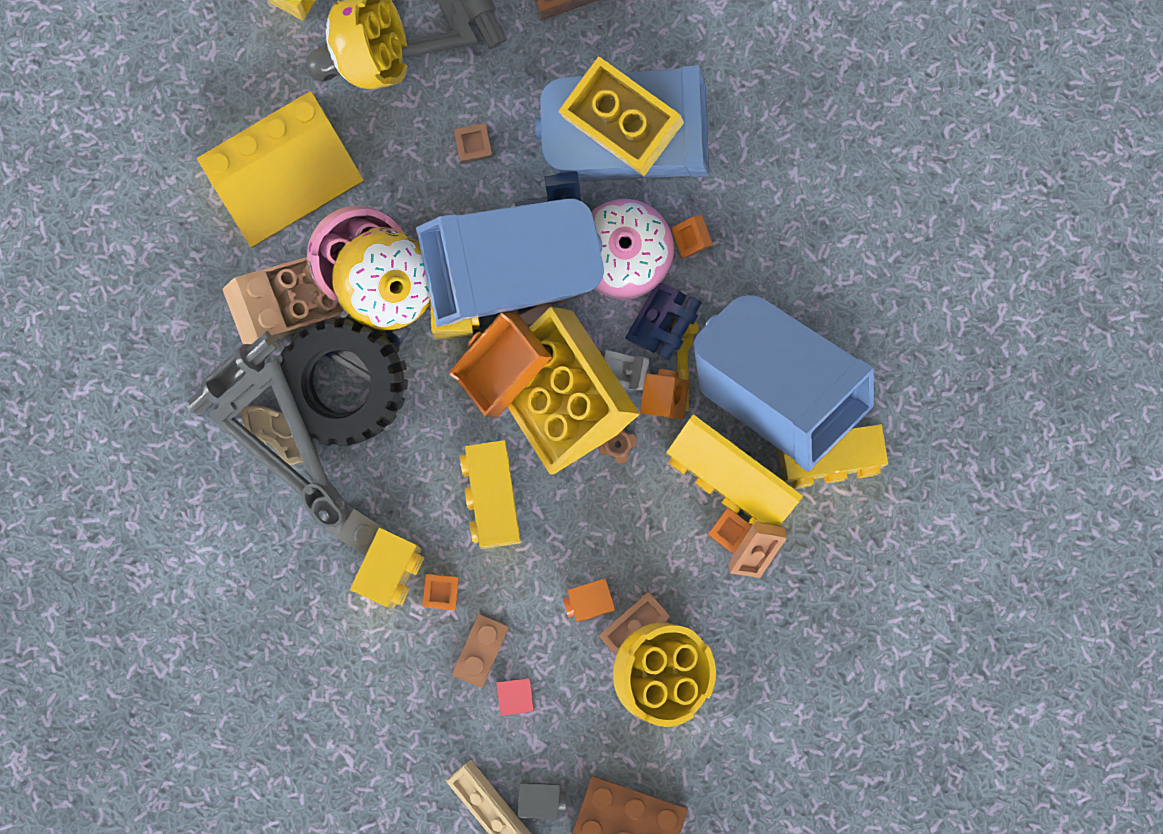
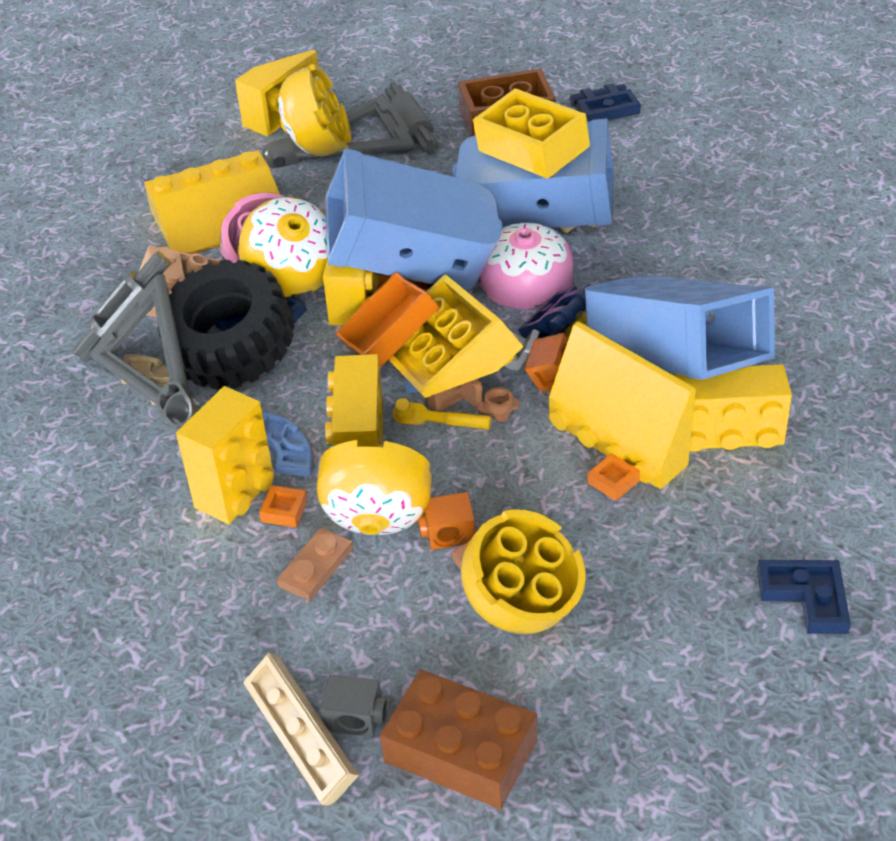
camera: 10 degrees right, 40 degrees down
coral tile [496,678,534,716] -> none
orange plate [671,215,713,259] -> none
nougat plate [728,522,787,578] -> none
none -> medium blue tile [262,412,314,477]
none -> yellow cylinder [317,440,432,535]
none -> yellow piece [392,398,492,430]
none -> dark blue plate [757,560,851,634]

